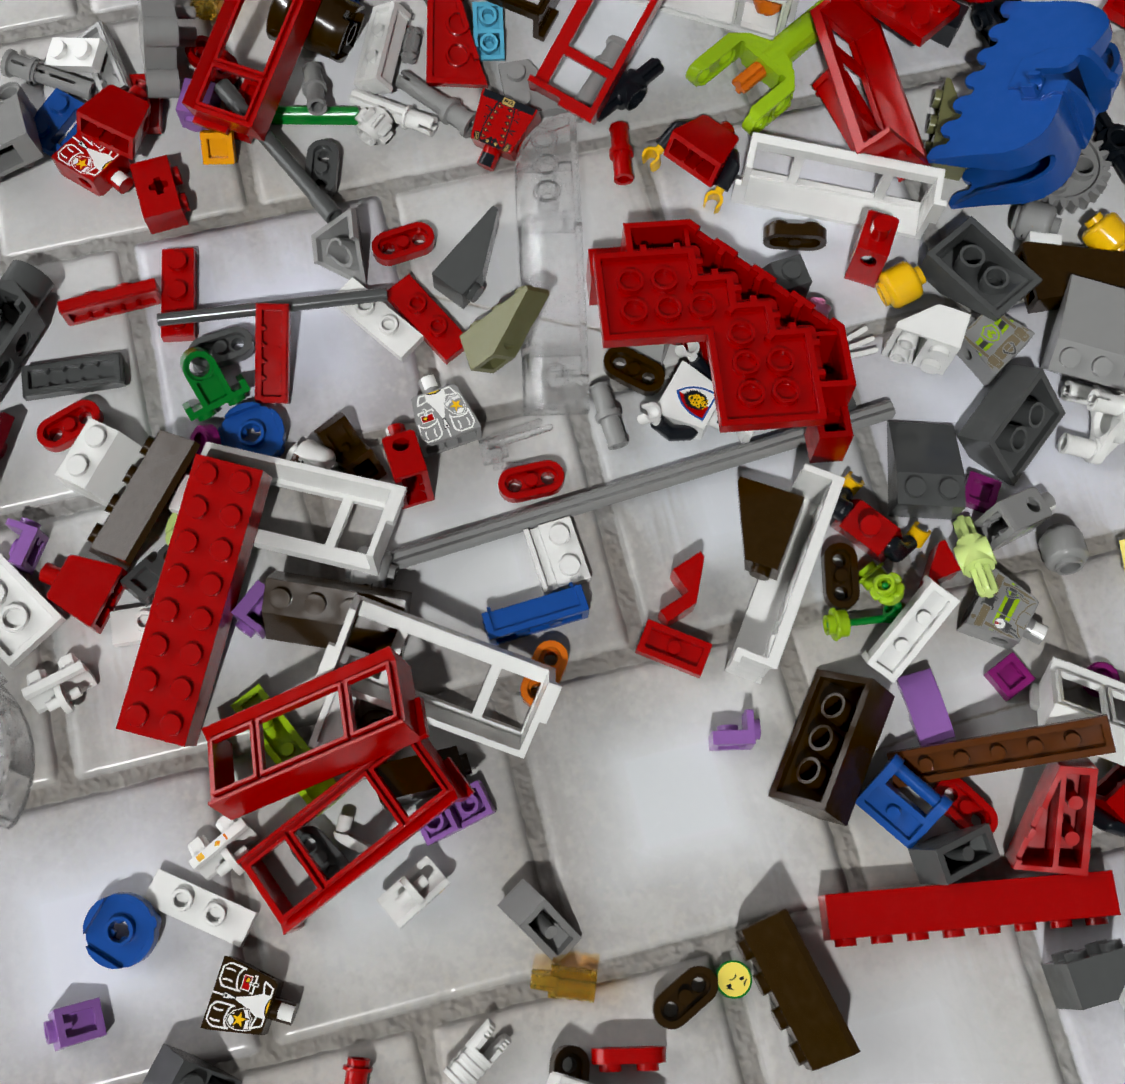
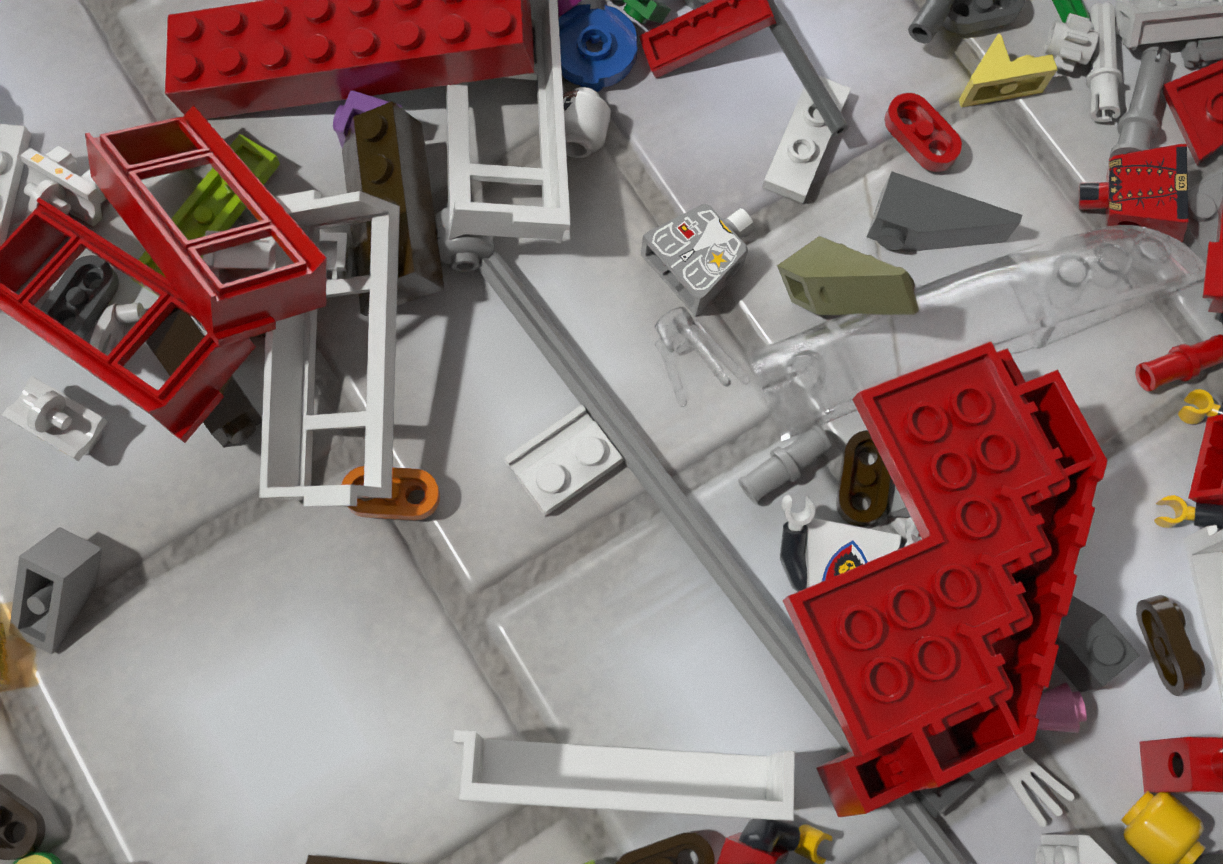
camera: 70 degrees right, 0 degrees up
light grey slope [311,208,367,288] -> none
dark brown slope [314,412,387,480] -> none
red torso [382,423,435,509] -> none
red plate [387,274,464,365] -> none
medium lavender slope [412,780,496,846] -> none
blue container [481,582,589,646] -> none
red plate [498,460,564,503] -> none
red plate [635,619,713,678] -> none
red slope [657,551,705,627] -> none
medium lavender bracket [708,709,761,751] -> none
dark brown slope [738,476,805,581] -> none
none -> light yellow slope [959,34,1058,108]

